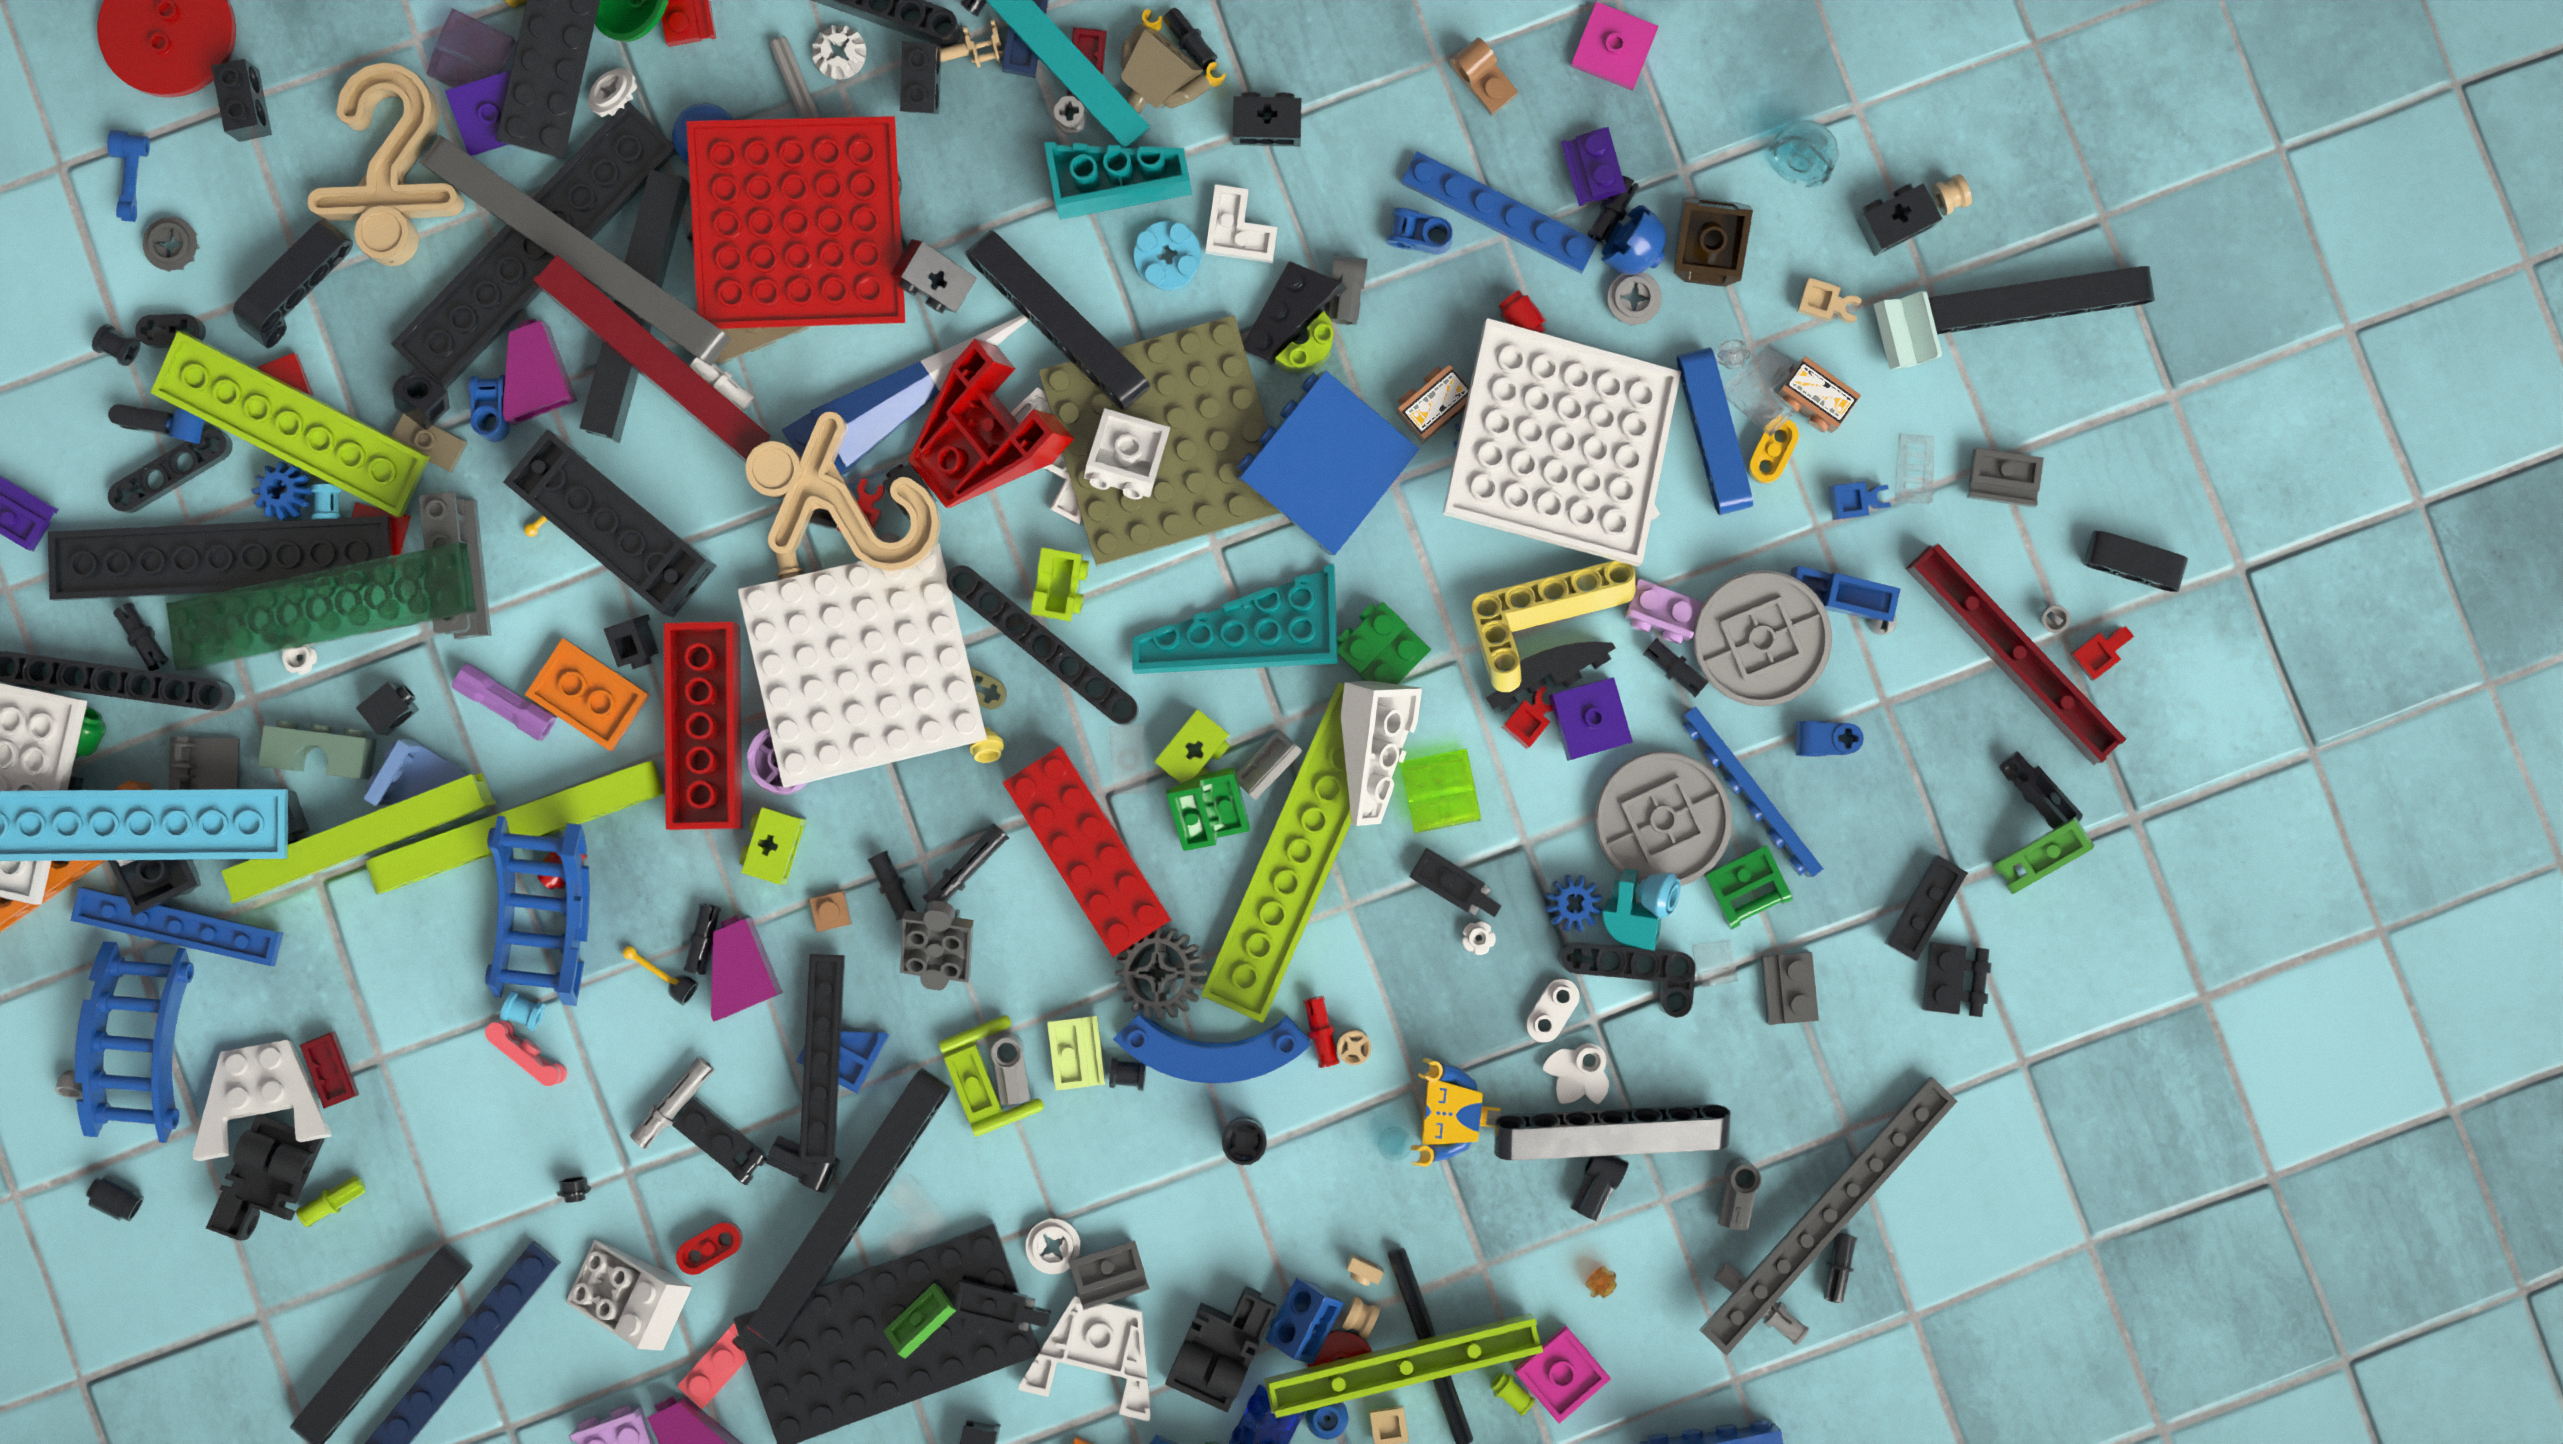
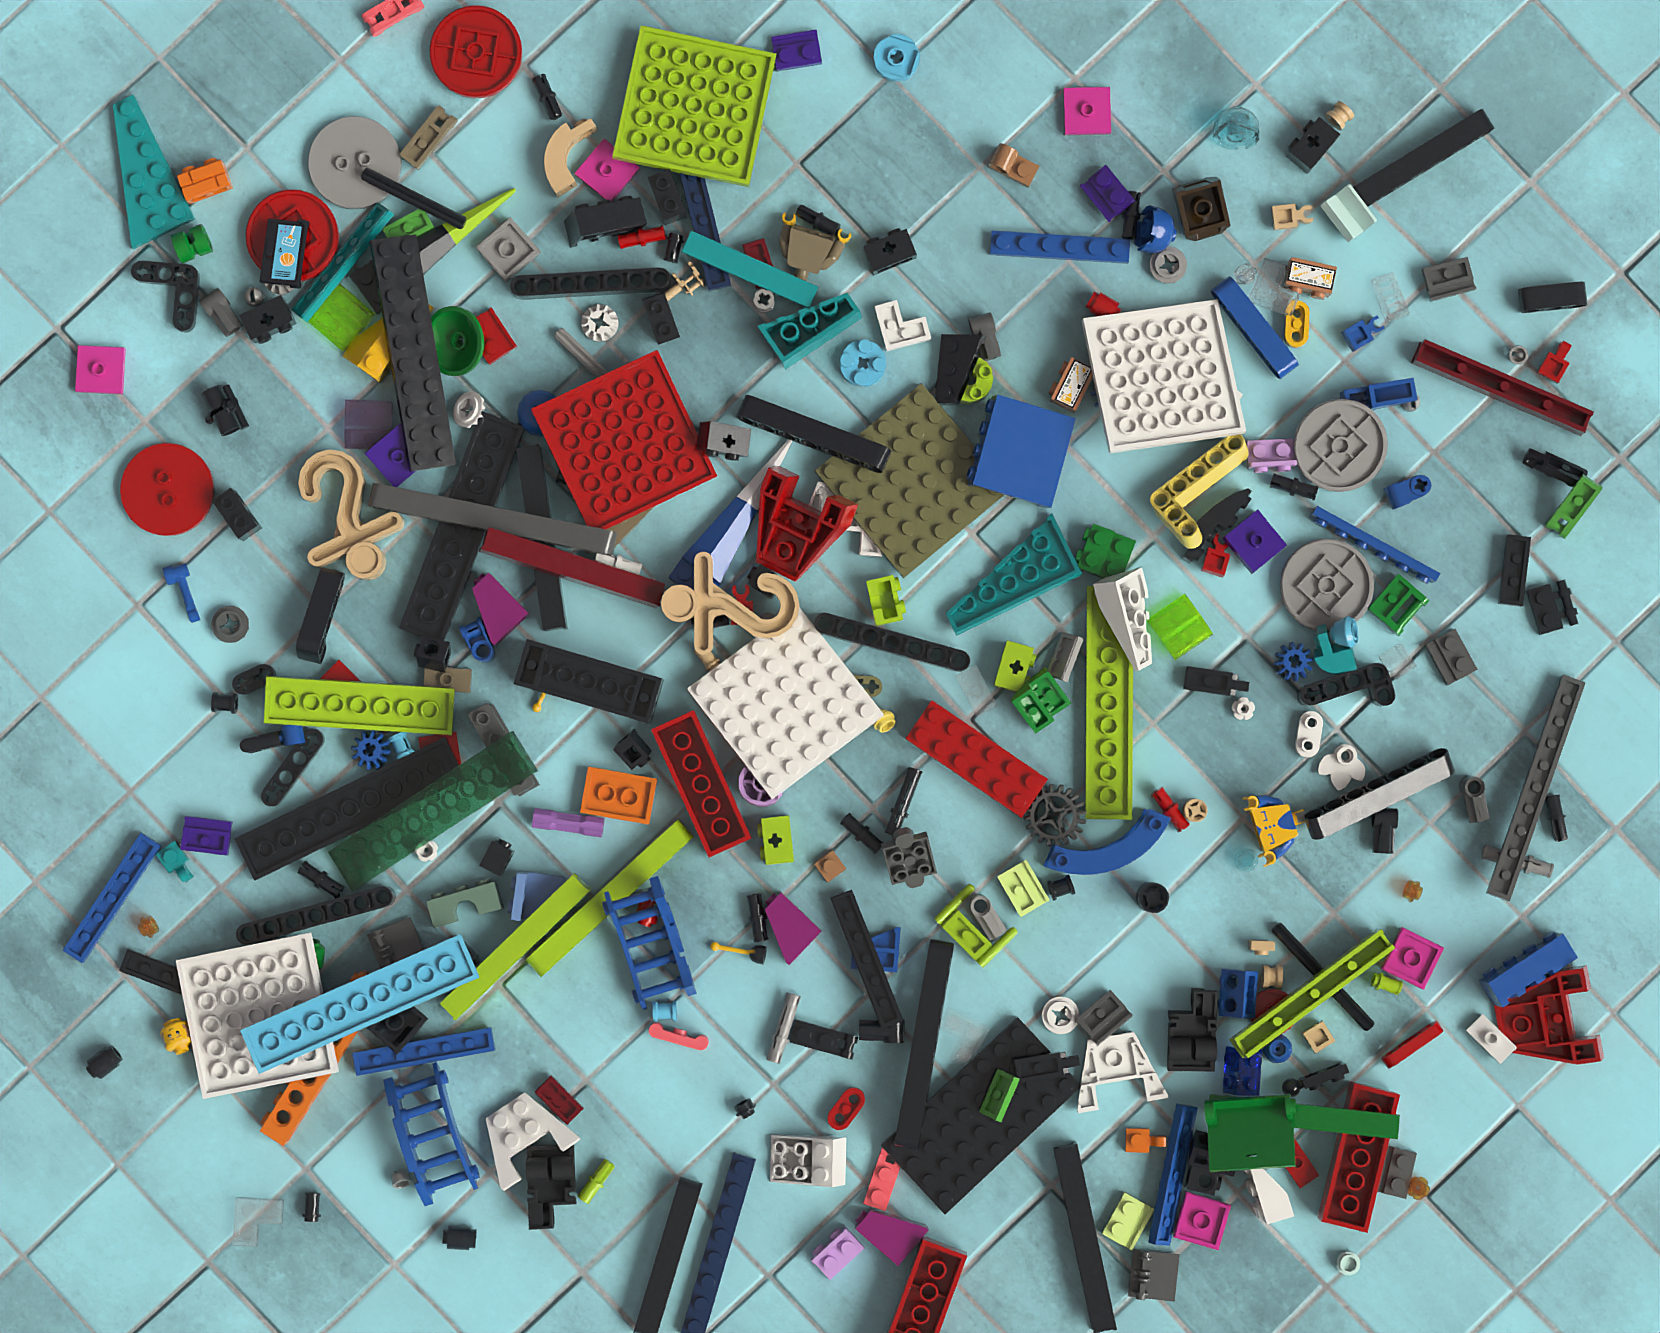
camera: 20 degrees left, 0 degrees up
white plate [1084,408,1170,499] -> none
blue piece [1386,208,1453,255] -> none

